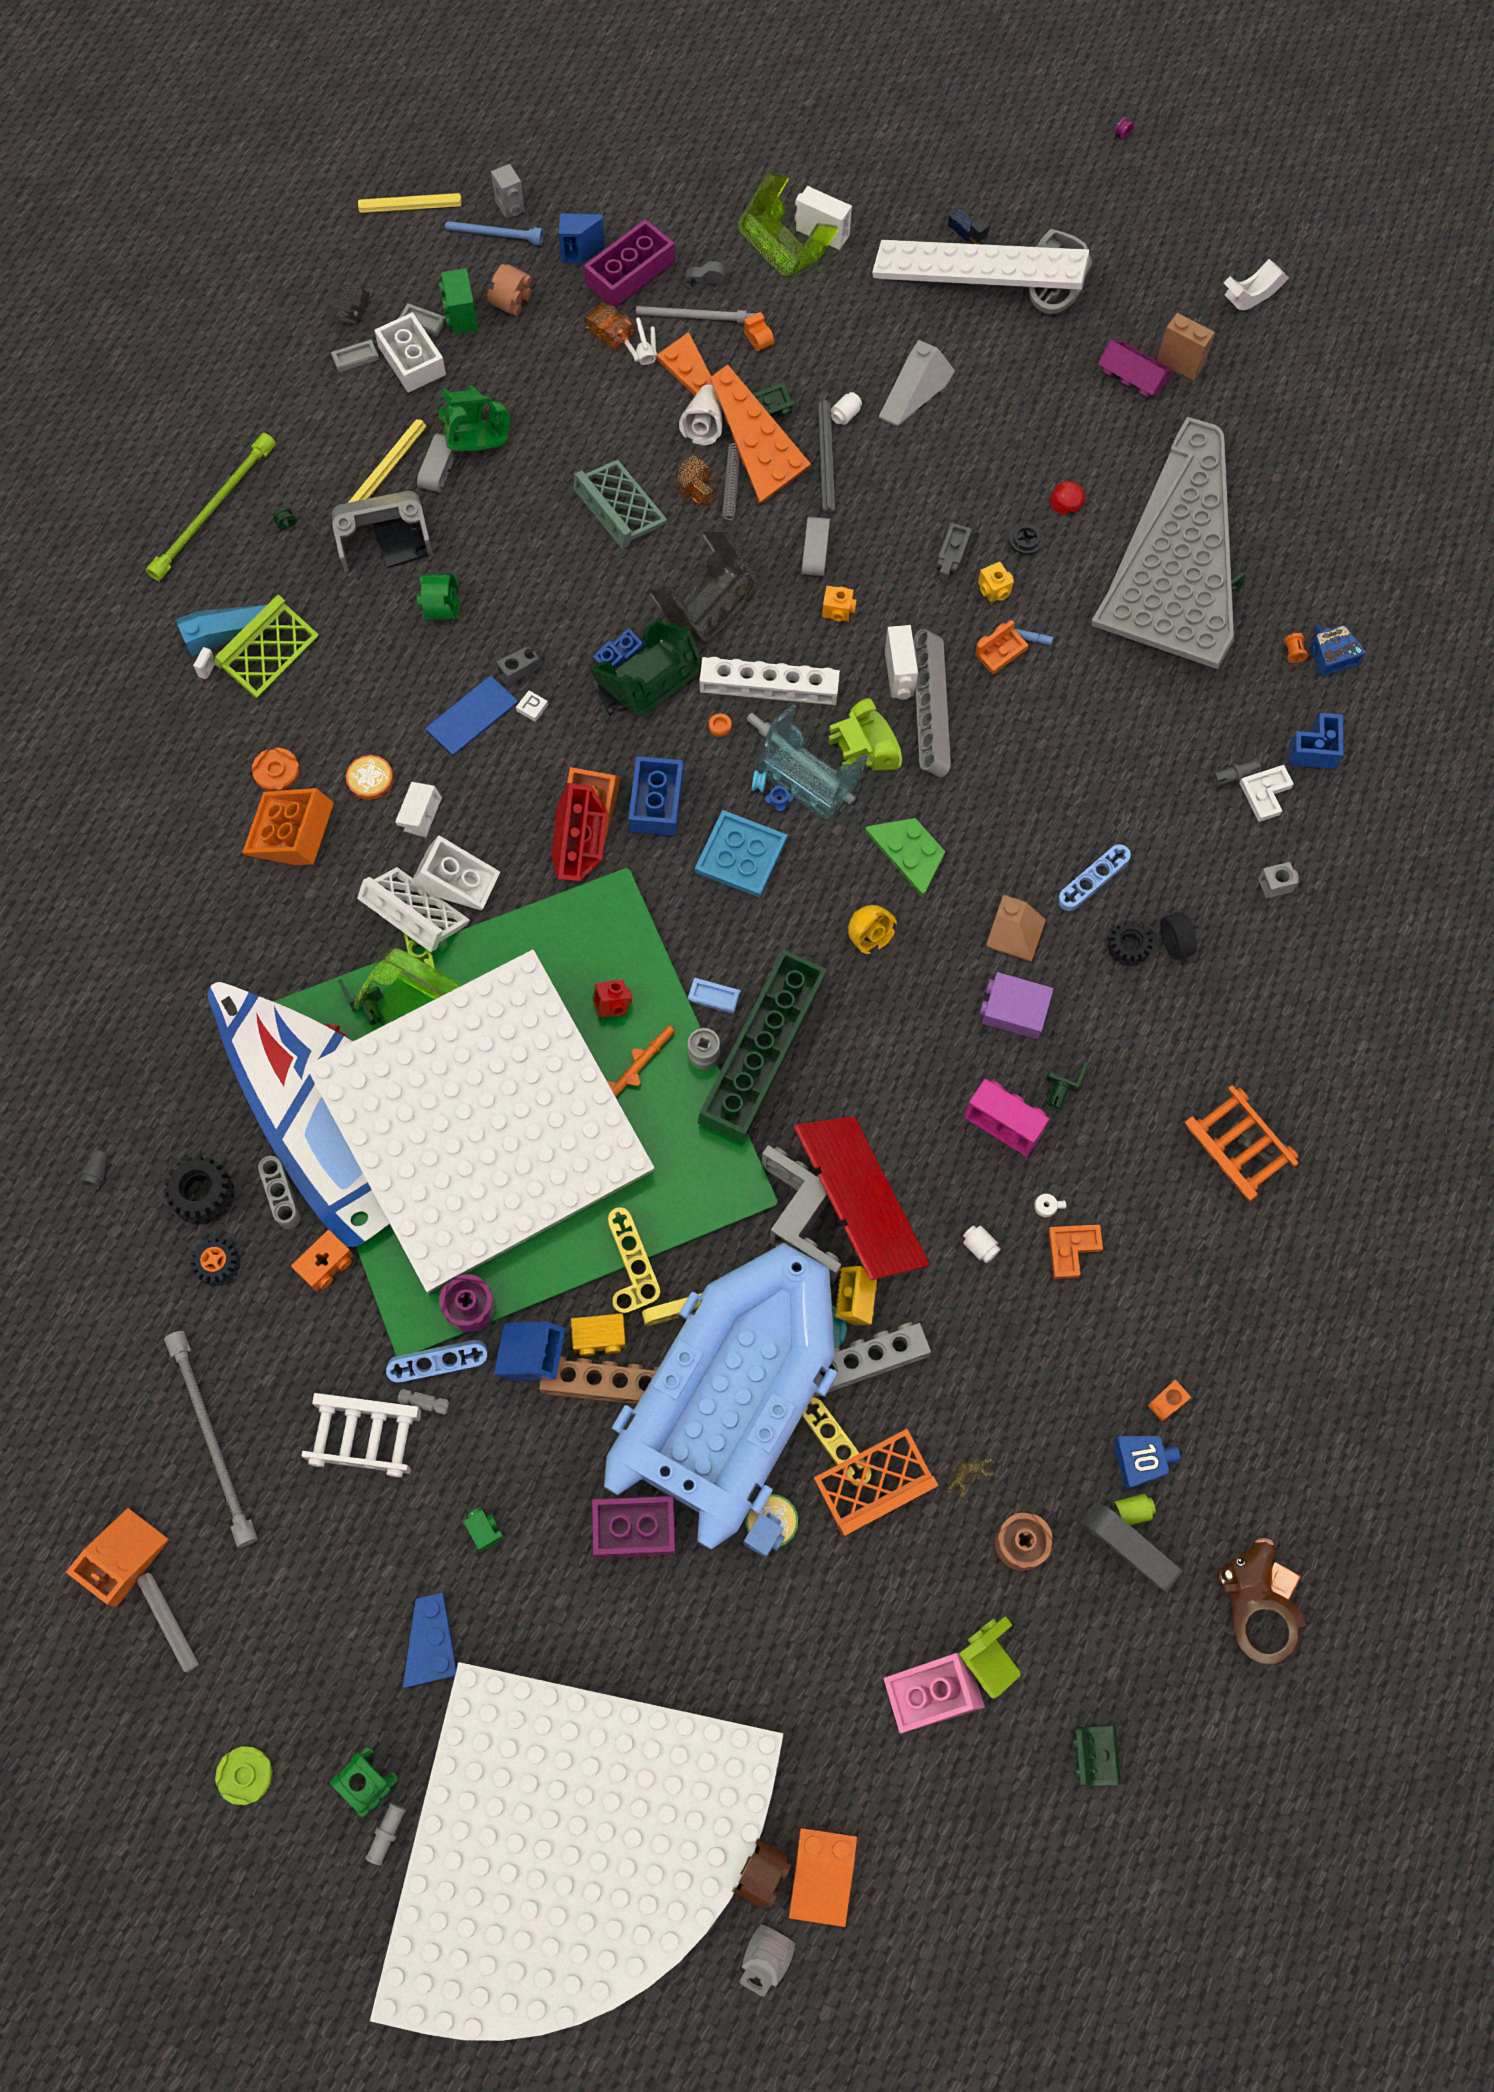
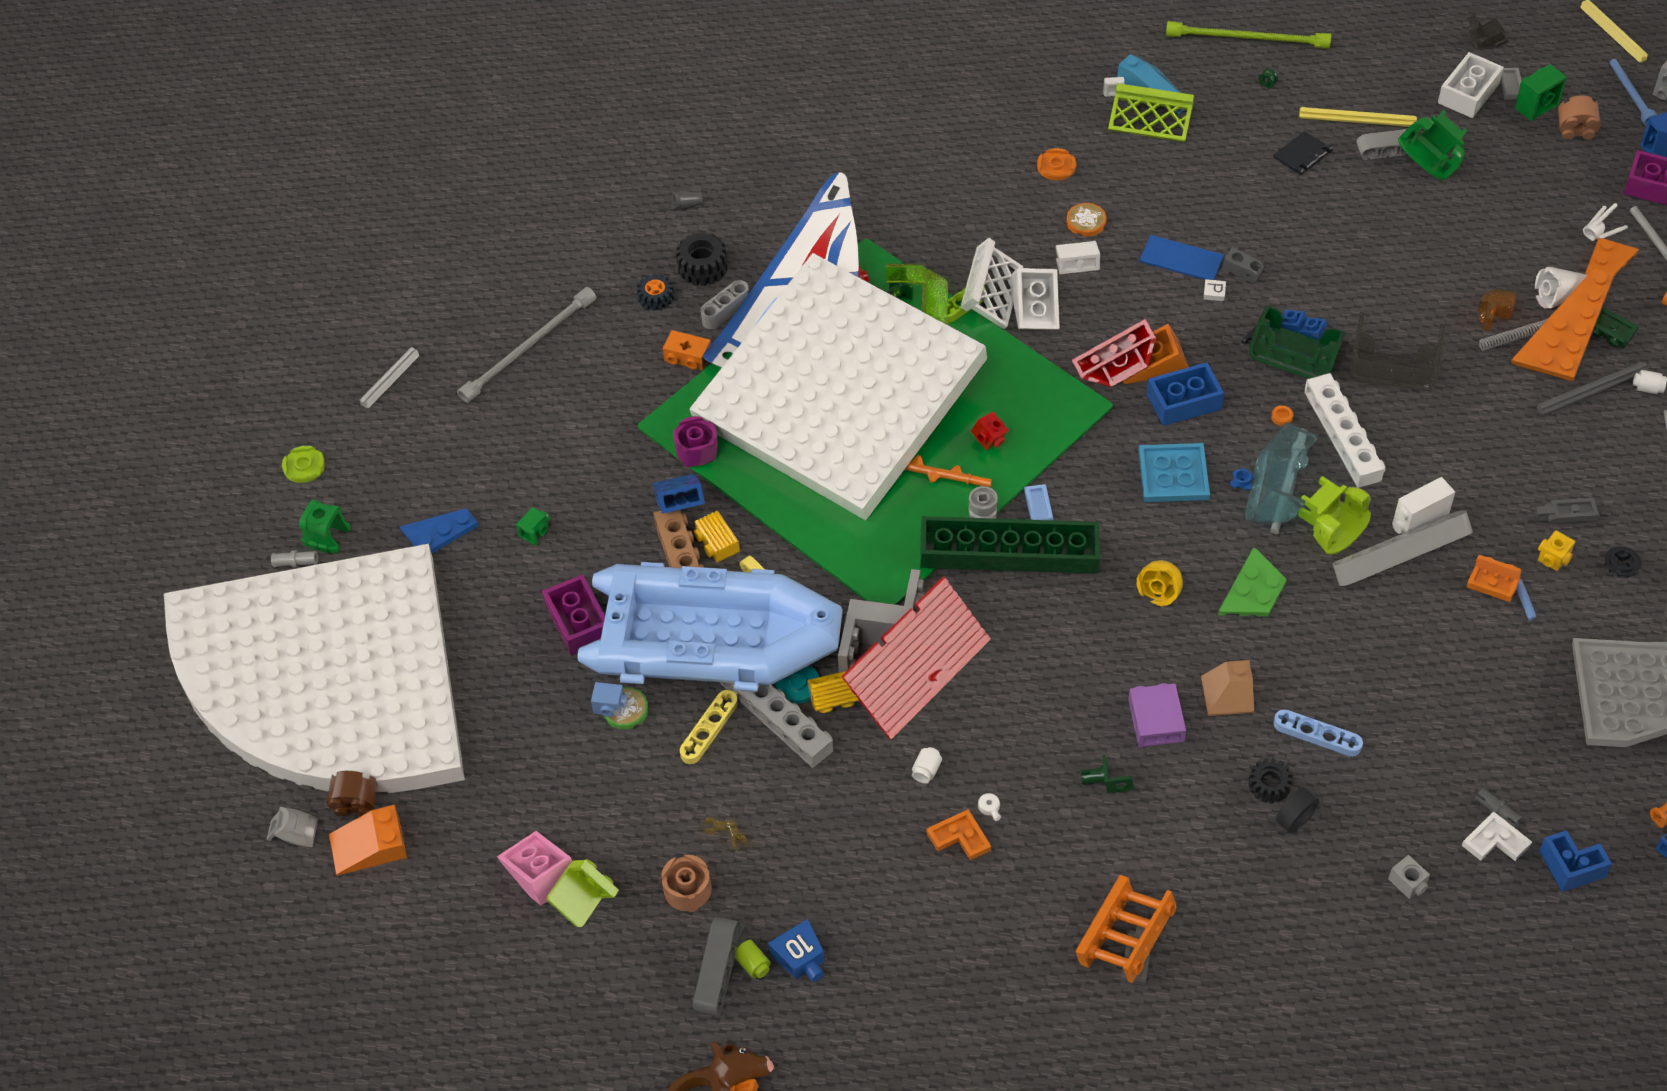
camera: 70 degrees right, 15 degrees down
orange slope [66,1508,170,1608] -> none
orange slope [242,788,334,865] -> none
white fence [302,1393,422,1477] -> none
light grey tile [331,339,379,372] -> none
light grey windscreen [332,491,432,571] -> none
light blue beam [386,1340,487,1382] -> none
light grey axle [398,1389,449,1414] -> none
green brick [417,574,460,621] -> none
sand green fence [573,460,667,550] -> none
clear orange brick [584,302,633,350] -> none
light yellow beam [607,1208,660,1313] -> none
medium azure bush [752,770,767,793] -> none
light grey beam [802,517,830,576] -> none
orange fence [813,1429,938,1536] -> none
light orange brick [822,586,857,621] -> none
dark pink brick [964,1079,1050,1157] -> none
dark green bracket [1073,1726,1121,1786] -> none
orange leg [1148,1380,1191,1422] -> none

